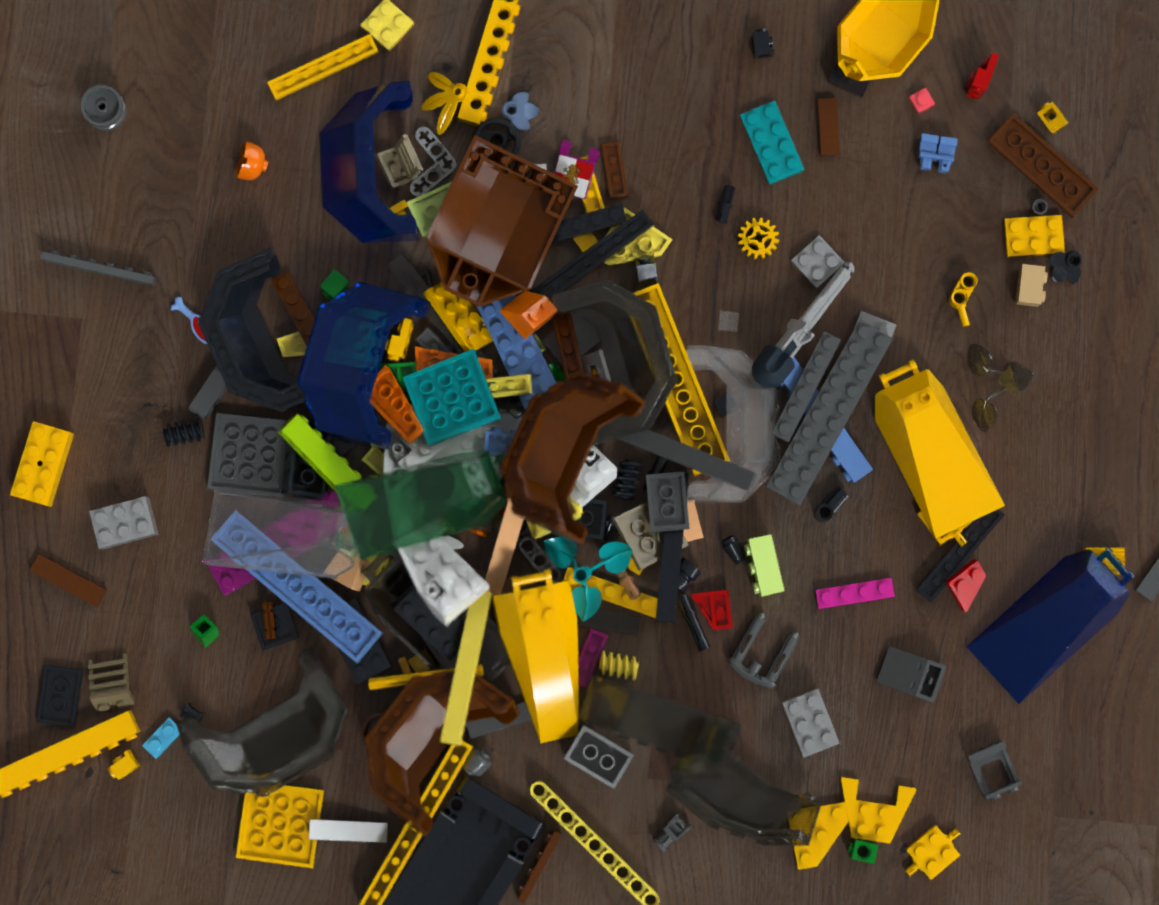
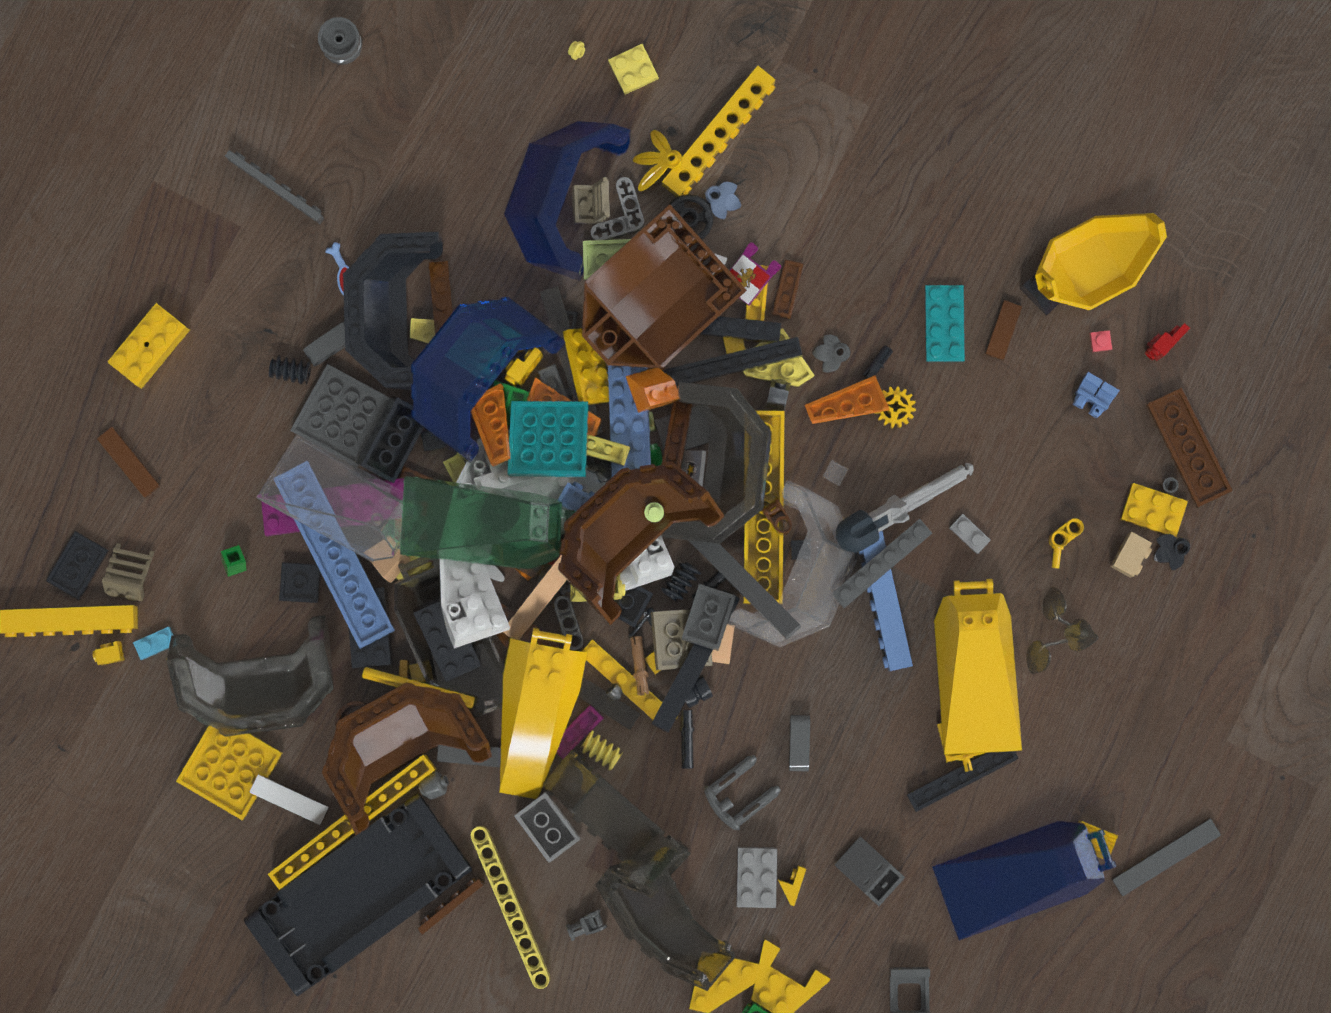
camera: 25 degrees right, 0 degrees up
light grey brick [89,496,159,549] -> none
black bush [179,702,205,727] -> none
orange cylinder [235,142,268,181] -> none
reddish brown axle [262,601,276,640] -> none
yellow plate [267,34,379,100] -> none
lime brick [277,414,378,514] -> none
green brick [320,269,350,301] -> none
yellow tile [388,200,408,221] -> none
light yellow tile [440,591,492,746] -> none
teal plant [544,536,633,621] -> none
red wing [691,590,733,630] -> none
black cone [721,535,745,565] -> none
yellowish green brick [744,534,784,597] -> none
black brick [752,28,774,59] -> none
dark grey plate [766,320,893,506] -> none
light grey plate [791,235,845,289] -> none
black piece [814,486,849,522] -> none
dark pink plate [815,578,895,609] -> none
wing [945,559,986,613] -> none
yellow brick [1037,101,1069,134] -> none
none -> light yellow plate [568,41,585,60]
none -> dark grey hinge [605,683,622,700]
none -> yellowish green plate [644,502,664,522]
none -> reddish brown piece [760,497,792,535]
none -> yellow slope [778,865,806,906]
none -> dark grey beam [789,715,810,772]
none -> orange wing [805,376,890,424]
none -> dark grey plate [812,335,851,373]

